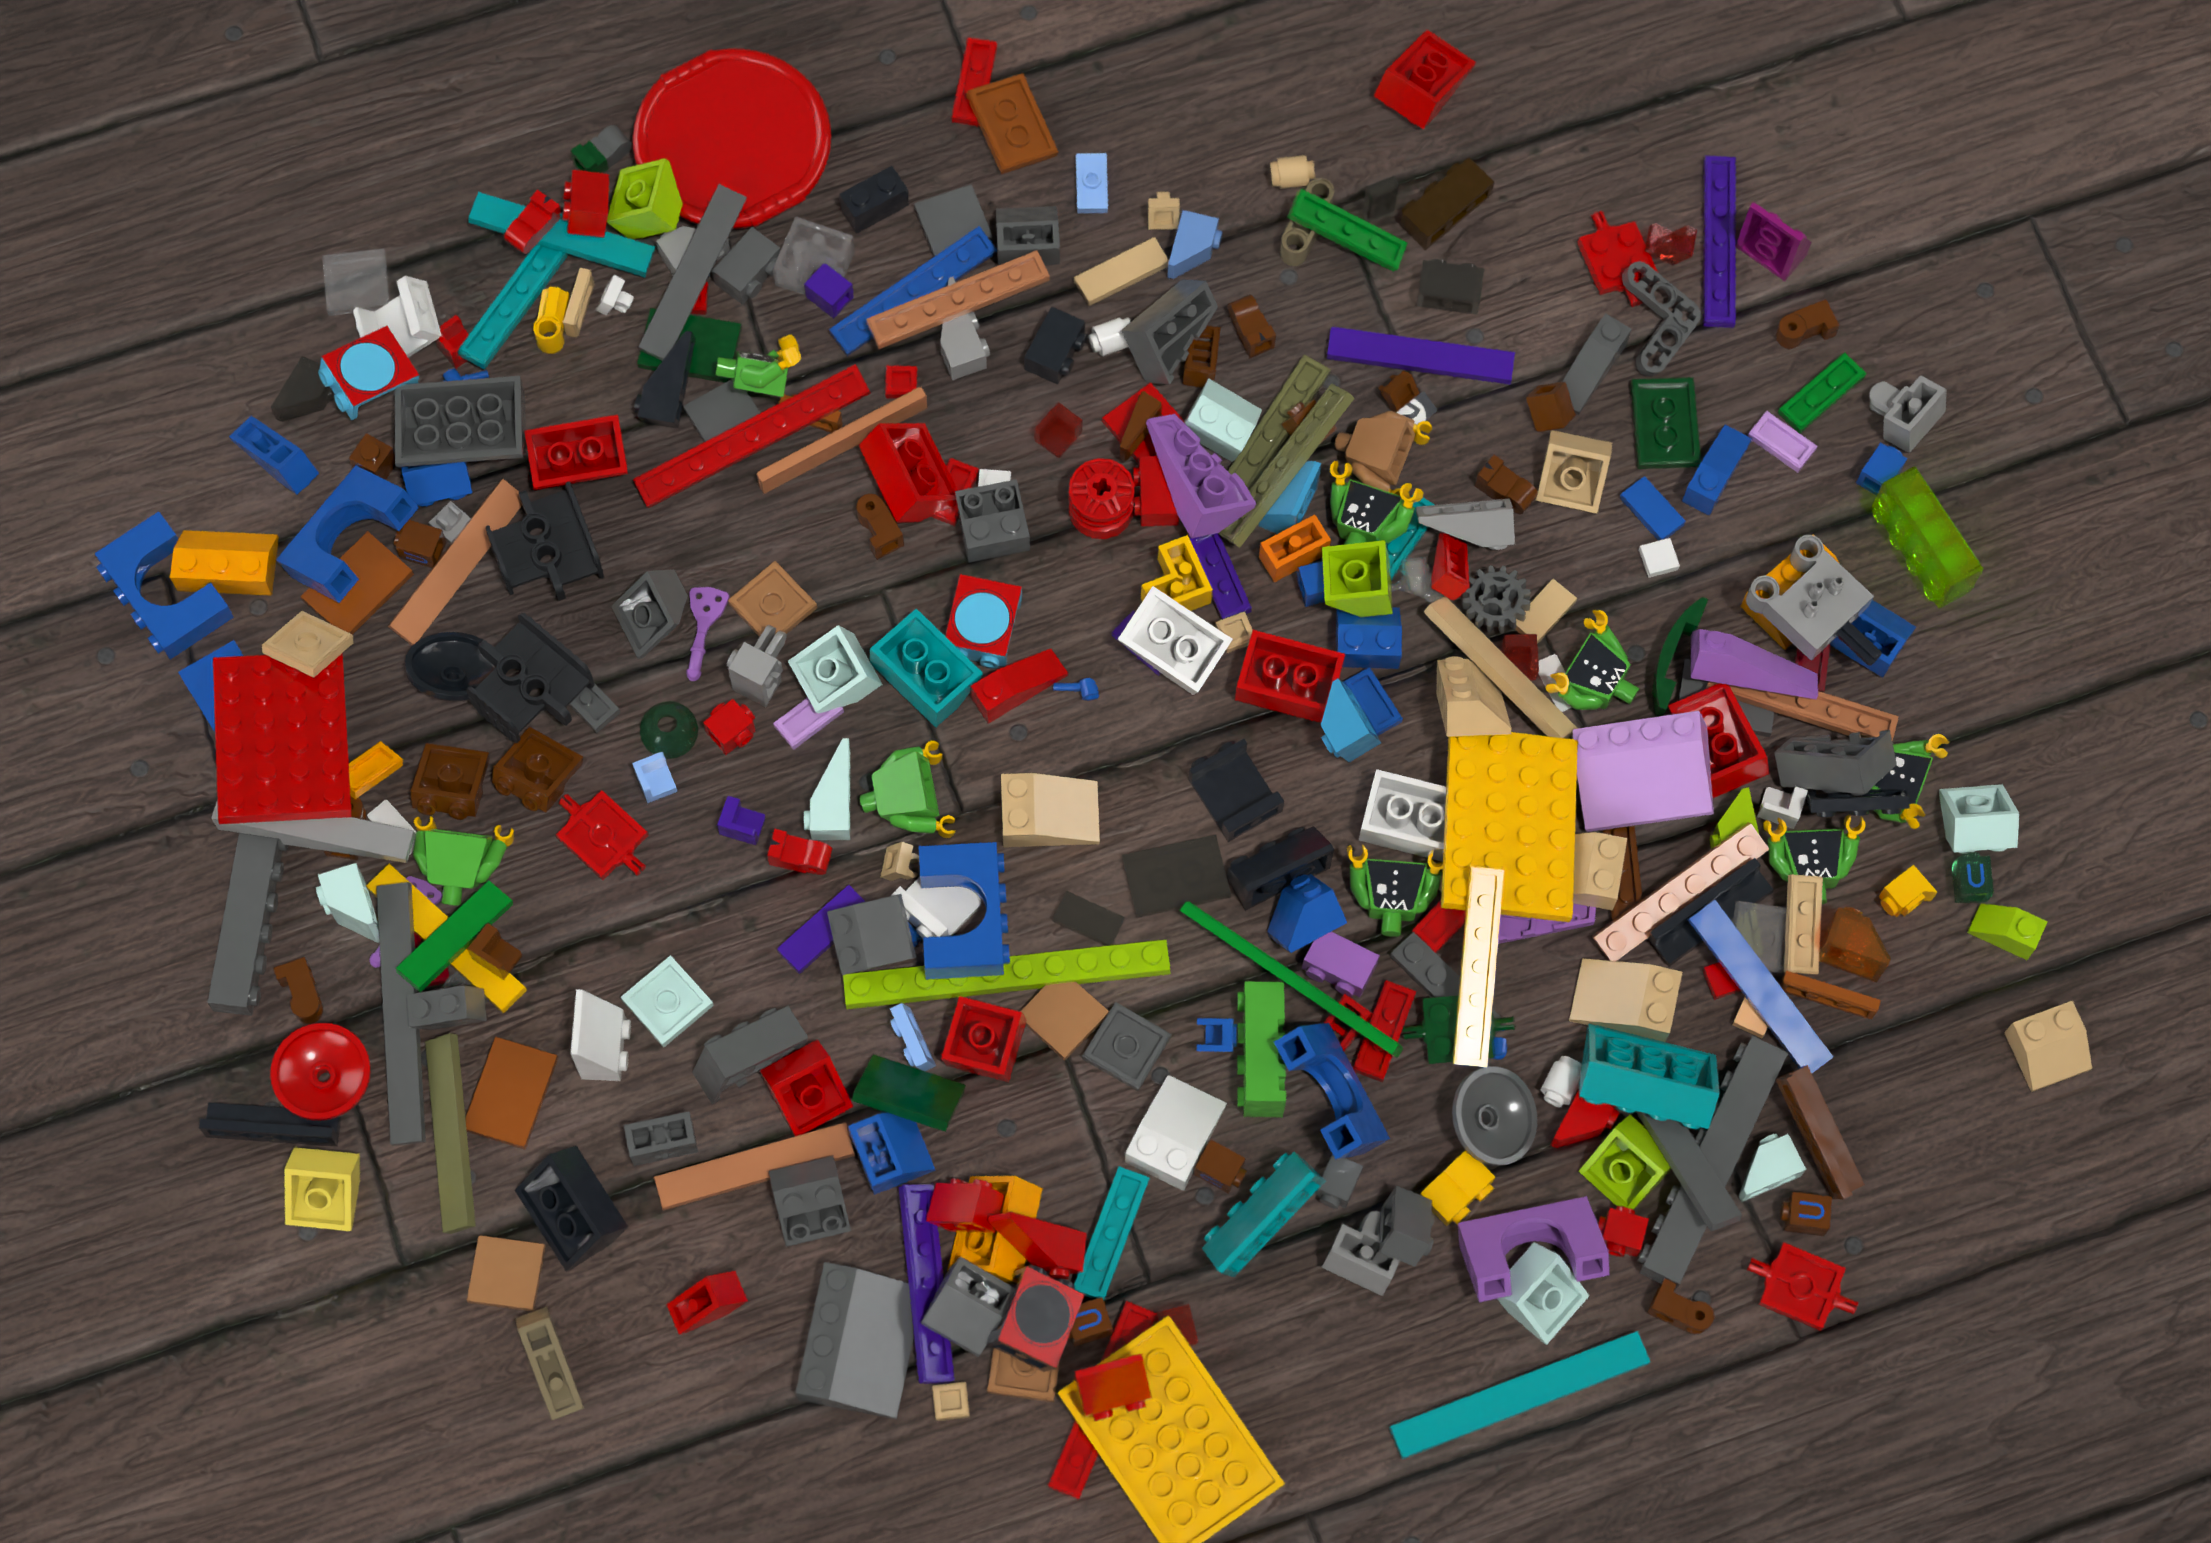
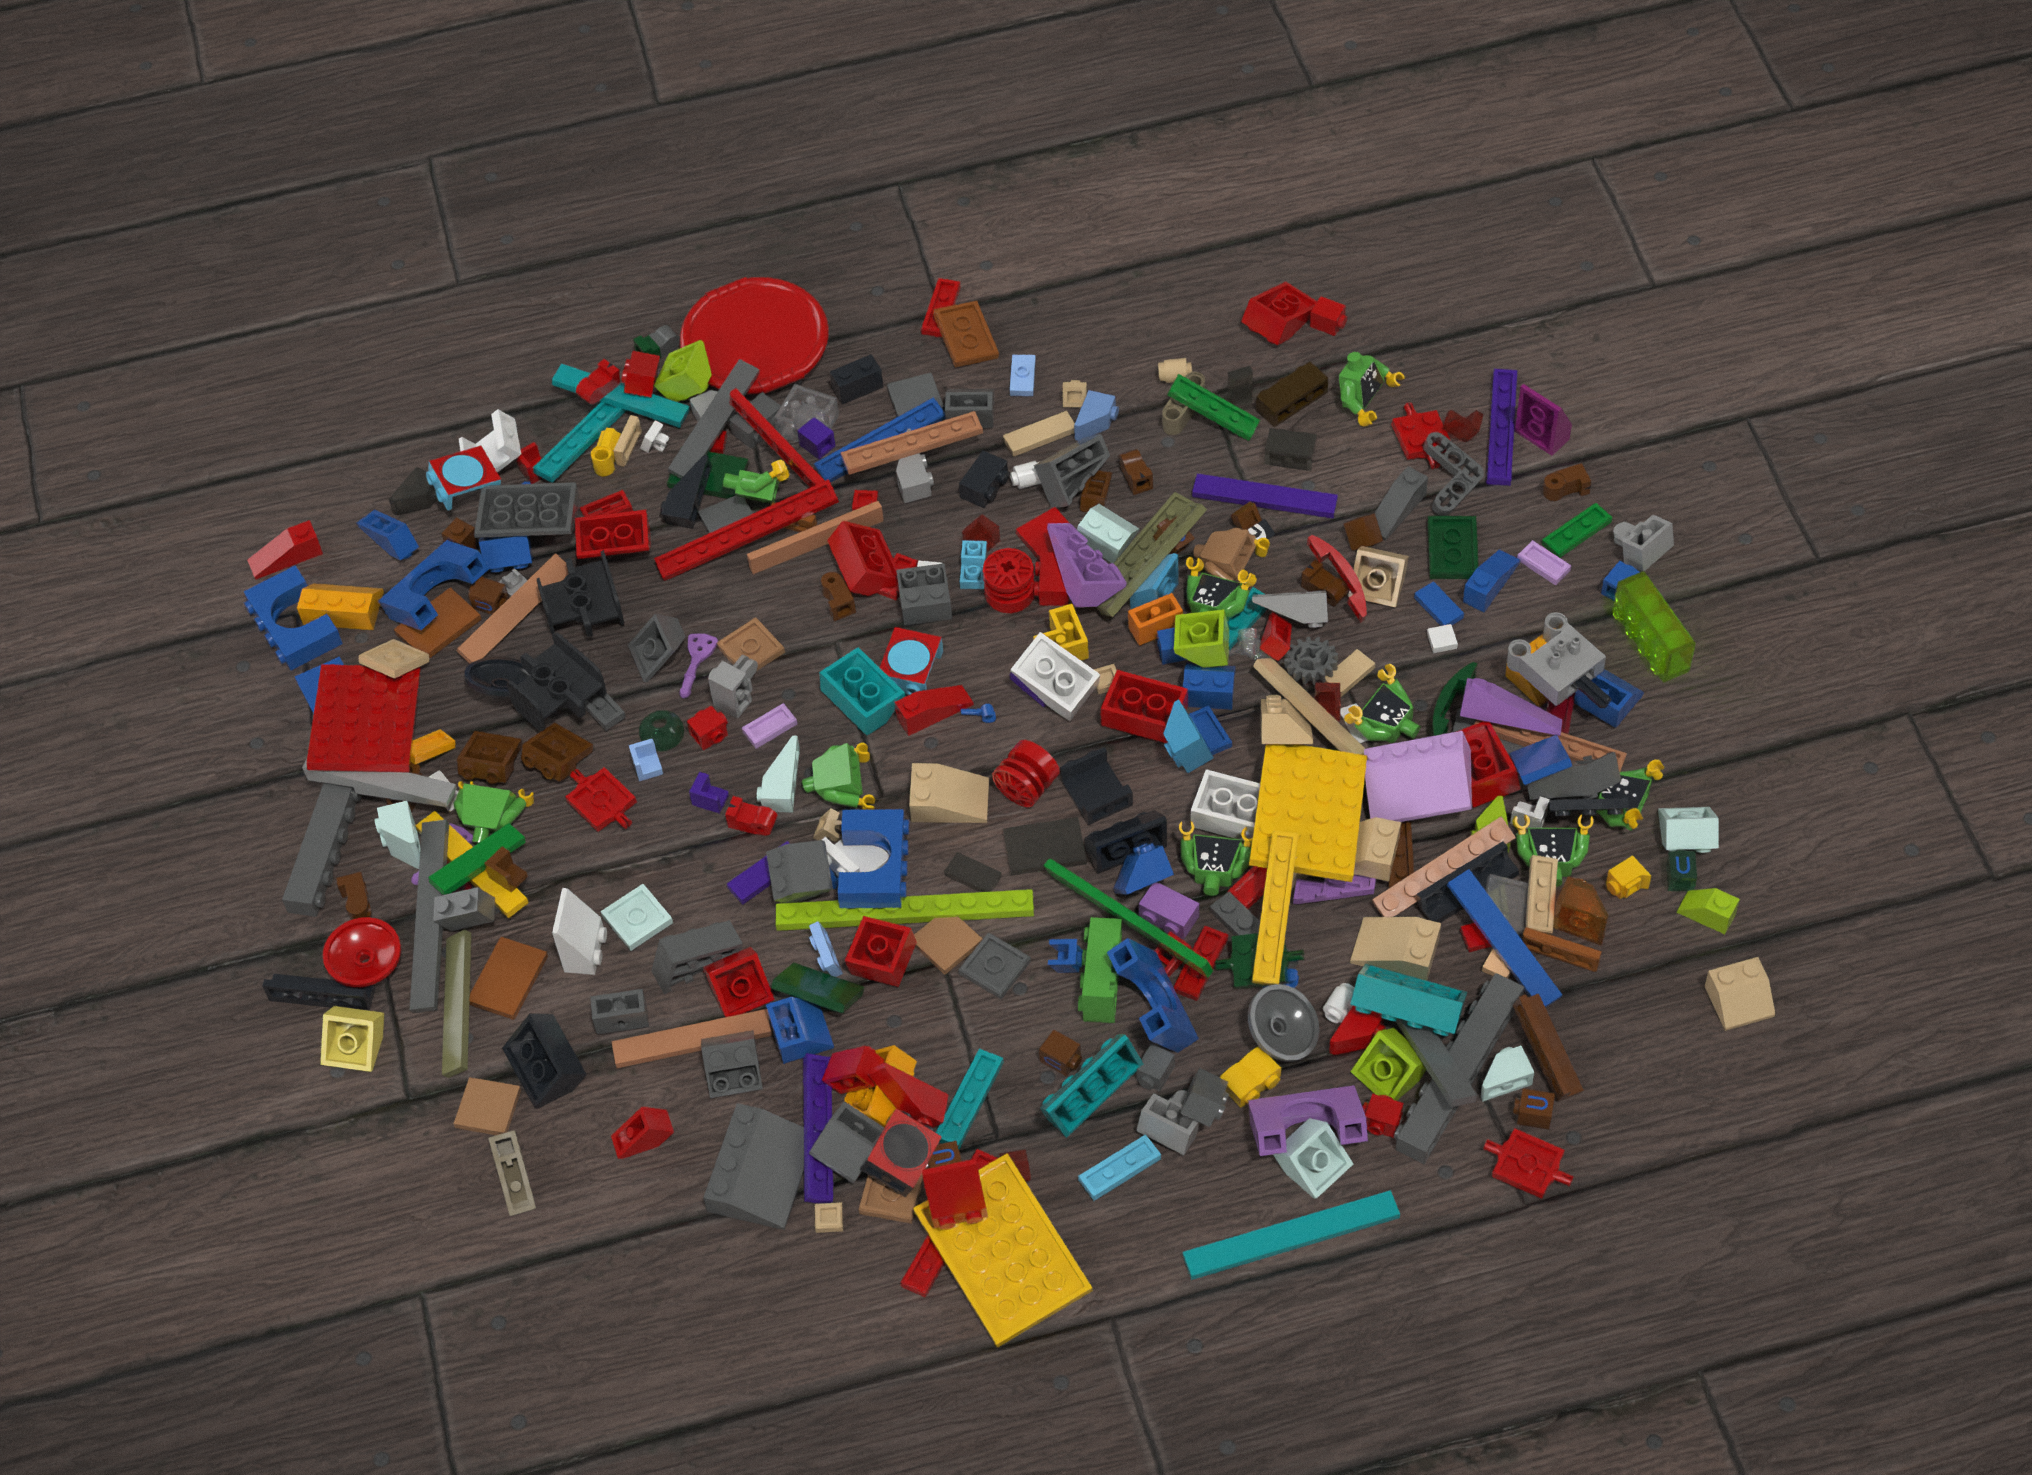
camera: 10 degrees right, 15 degrees down
clear tile [323,249,390,316] -> none
light aqua slope [788,625,883,713] -> none
reddish brown slope [1120,391,1162,462] -> none
white slope [1125,1075,1227,1191] -> none
dark purple tile [1189,533,1252,620] -> none
reddish brown leg [1647,1278,1715,1335] -> none
none -> red slope [247,520,323,580]
none -> red tile [579,490,633,517]
none -> red tile [729,388,825,488]
none -> medium azure slope [960,541,987,589]
none -> red wheel [992,740,1060,807]
none -> medium azure plate [1078,1134,1161,1201]
none -> red slope [1306,535,1367,623]
none -> red brick [1310,296,1348,336]
none -> torso [1339,352,1405,426]
none -> blue tile [1509,734,1572,785]

